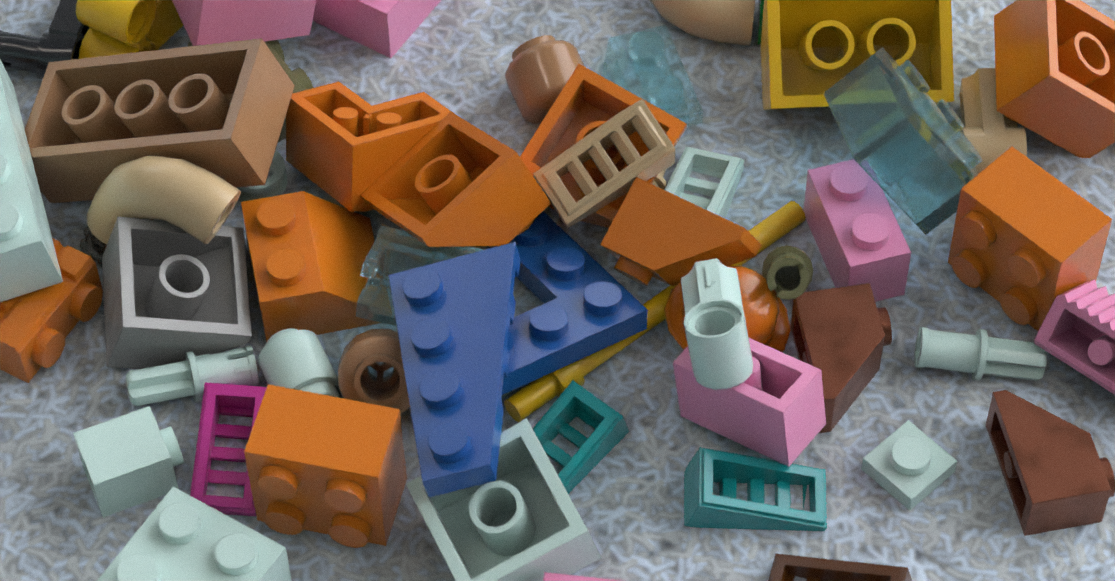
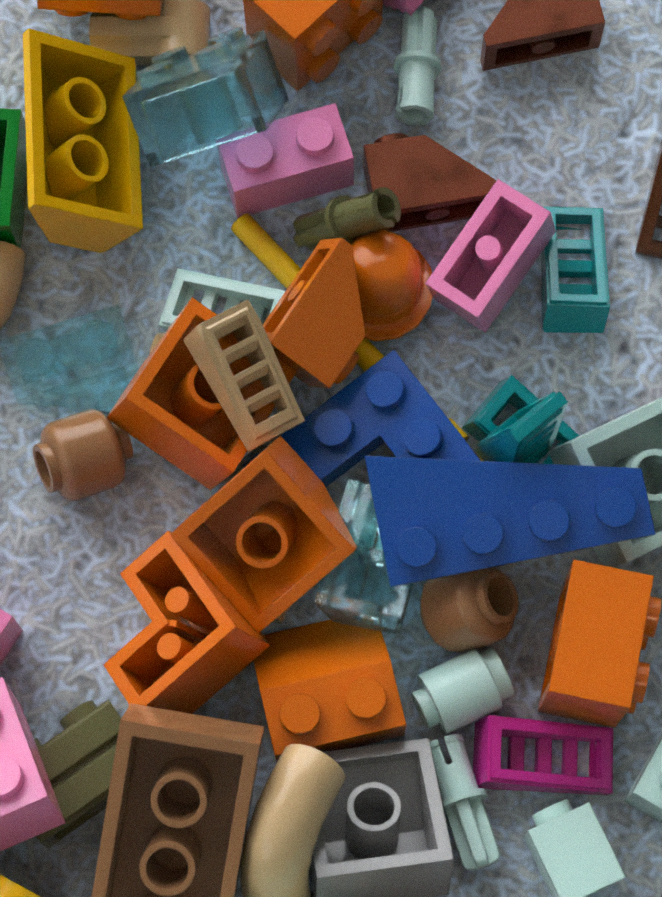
camera: 90 degrees left, 20 degrees up
light aqua piece [681,258,753,390] -> none
light aqua plate [861,420,957,511] -> none
none -> teal slope [475,391,568,463]

